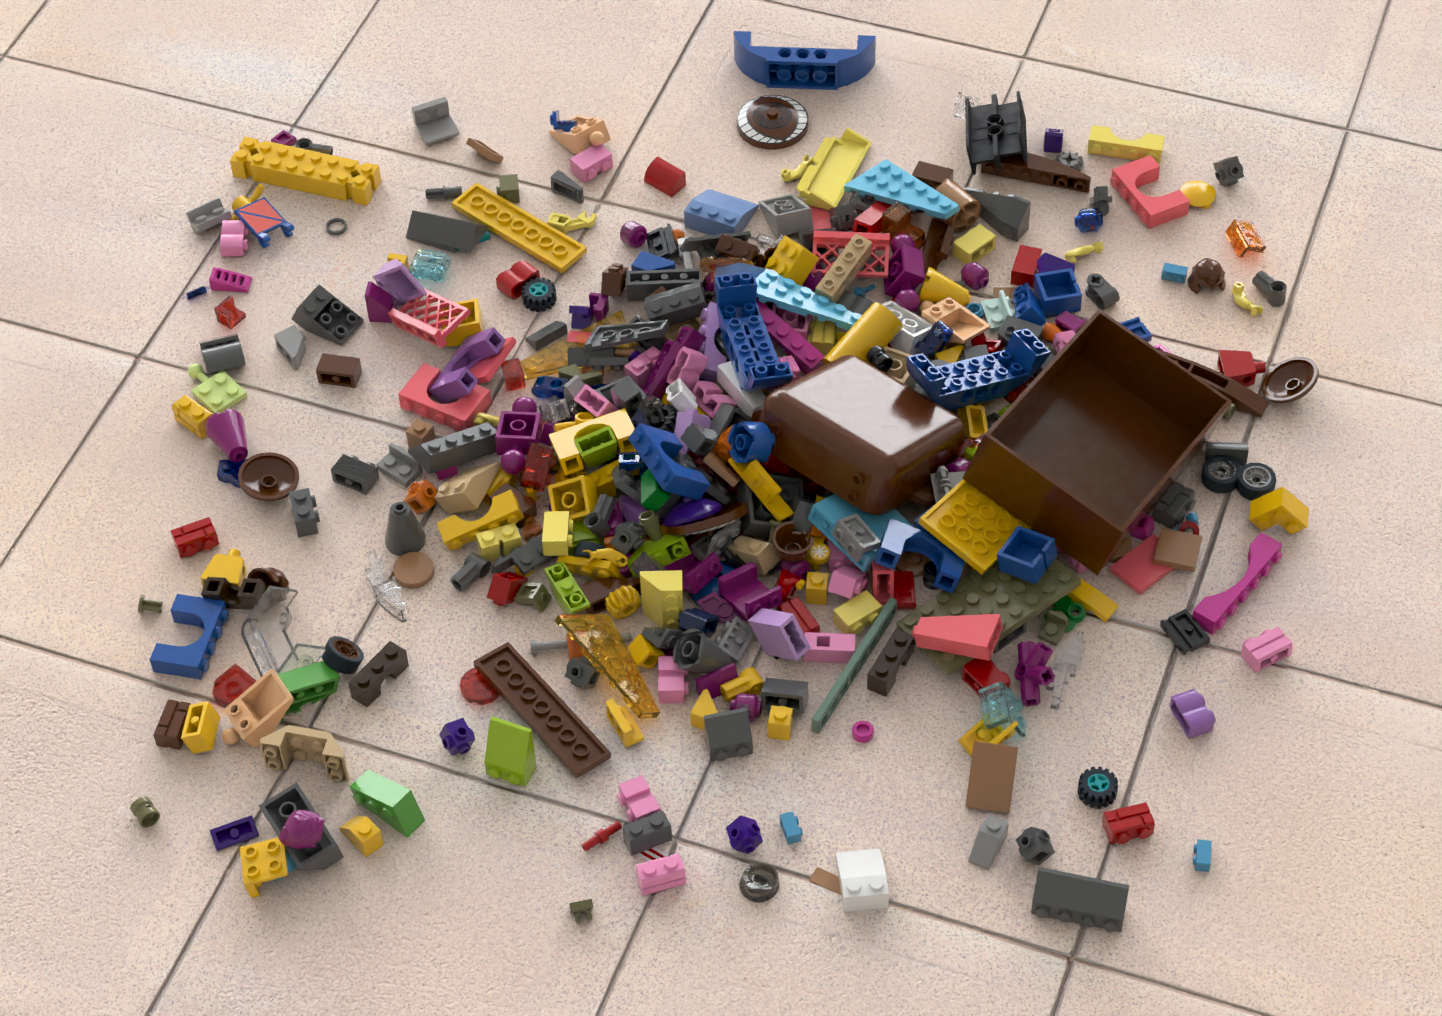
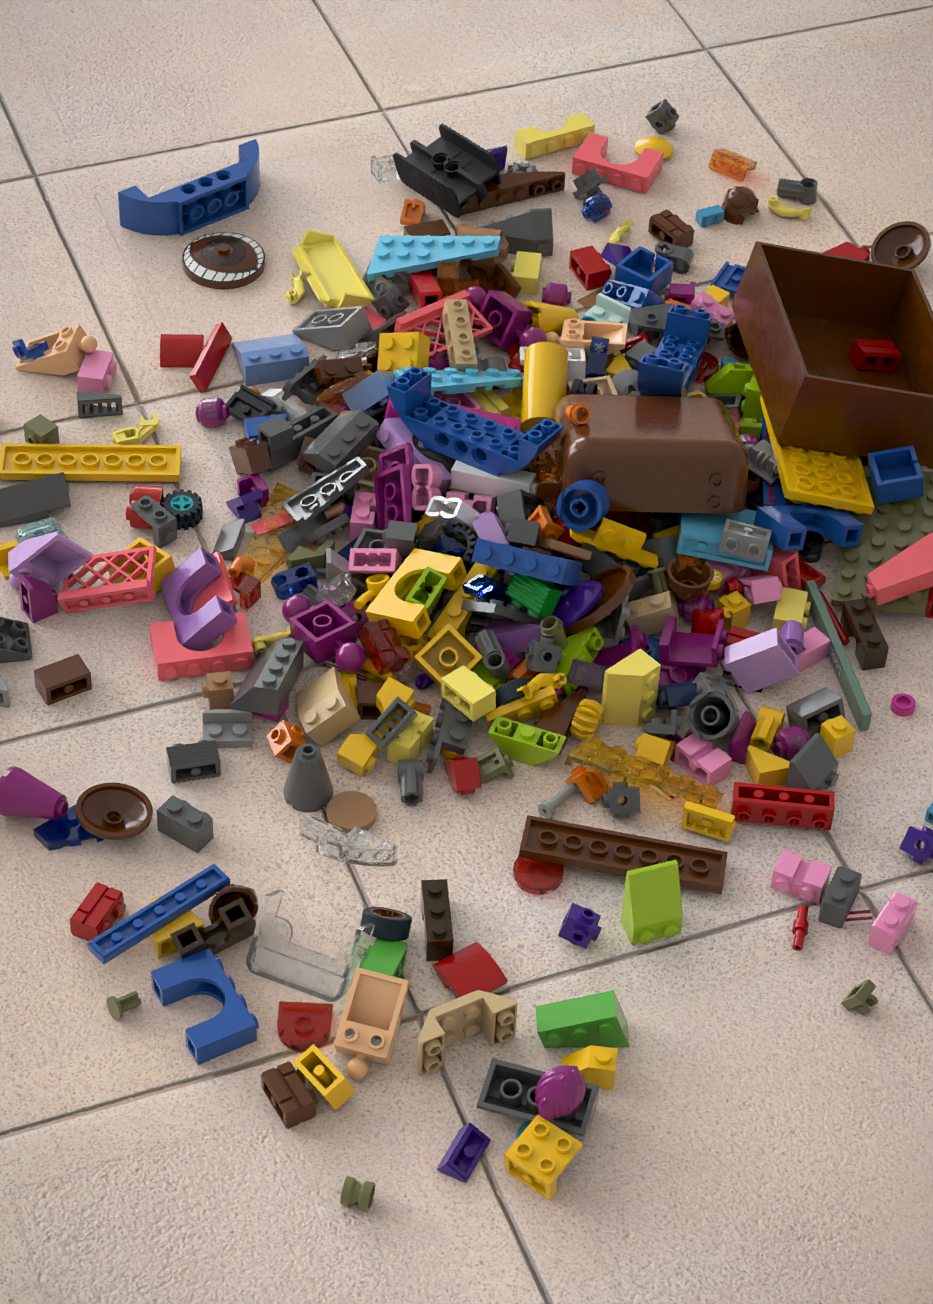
camera: 45 degrees left, 5 degrees down
black bar [721,548,746,569] -> none
none -> blue tile [87,864,231,965]
none -> dark grey bracket [130,495,177,548]
none -> red tile [189,322,233,393]
none -> orange arm [228,556,256,578]
none -> dark grey brick [258,415,294,454]
none -> dark grey slope [365,696,418,750]
none -> orange bracket [400,199,426,226]
none -> red slope [432,942,508,999]
none -> orange cone [565,403,591,425]
none -> reddish brown brick [648,209,694,248]
none -> red plate [724,576,743,595]
none -> red brick [730,782,835,831]
none -> medium lavender brick [780,620,804,655]
none -> red bar [820,591,850,646]
none -> red brick [847,339,901,372]

